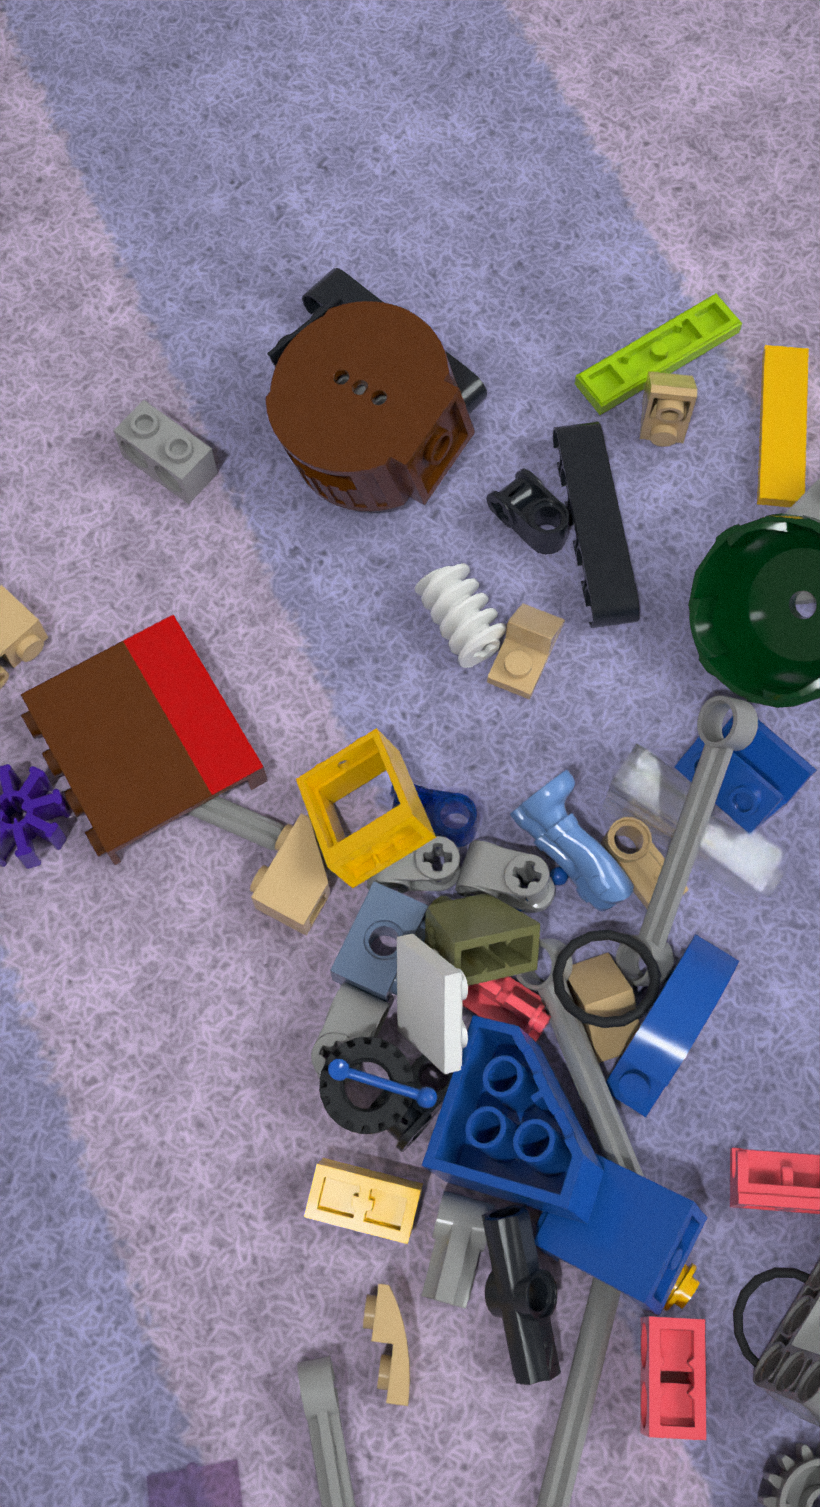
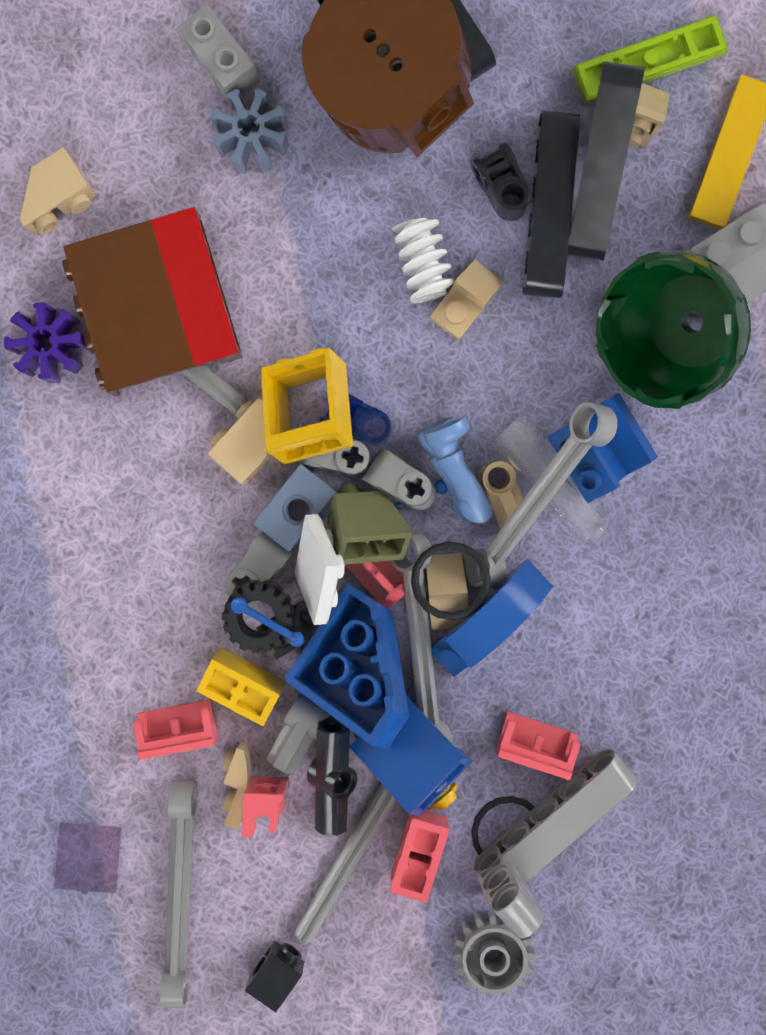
camera: 15 degrees right, 20 degrees up
none -> coral hinge [134,699,219,760]
none -> sand blue gear [211,88,289,173]
none -> coral hinge [242,776,289,837]
none -> black beam [568,61,645,261]

